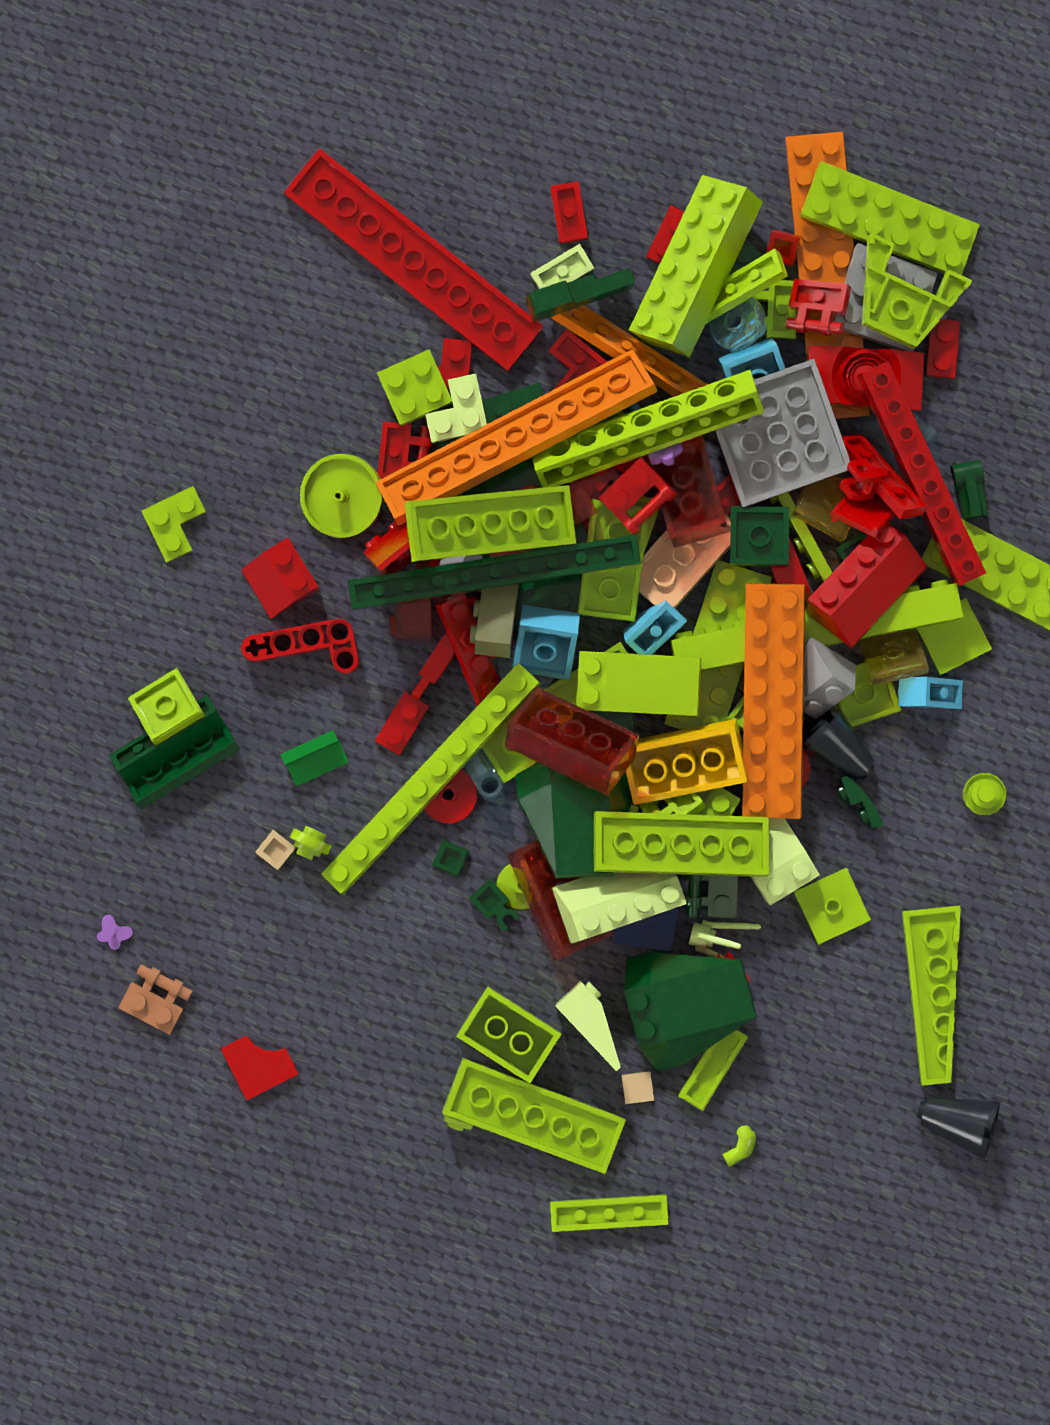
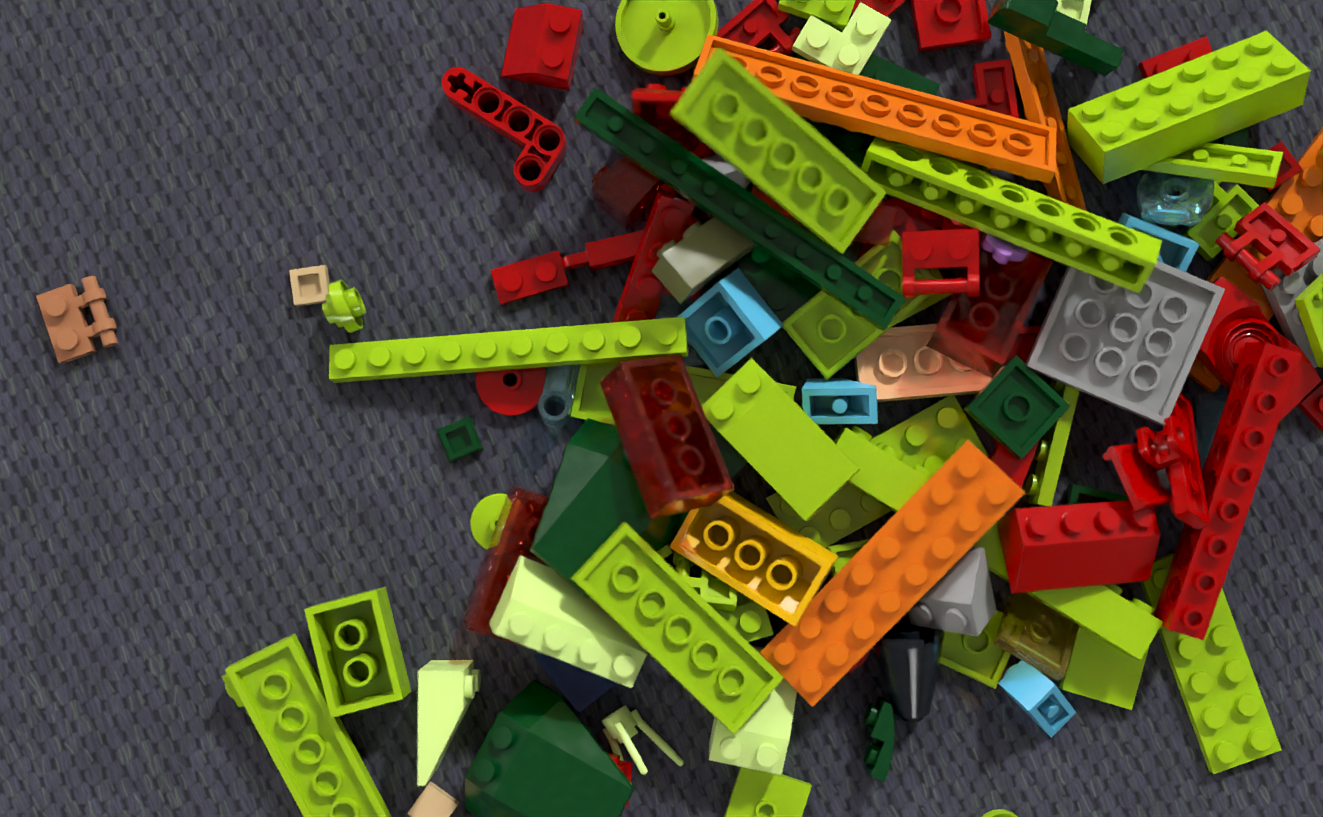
camera: 40 degrees right, 0 degrees up
medium lavender piece [97,915,133,950] -> none
dark green slope [109,694,240,810] -> none
lime plate [128,668,205,746] -> none
red tile [221,1035,299,1100] -> none
green panel [280,730,348,786] -> none
dark green plate [469,878,520,931] -> none
dark green plate [685,874,738,918] -> none
clear yellow plate [793,475,852,542] -> none
dark green piece [950,460,988,520] -> none

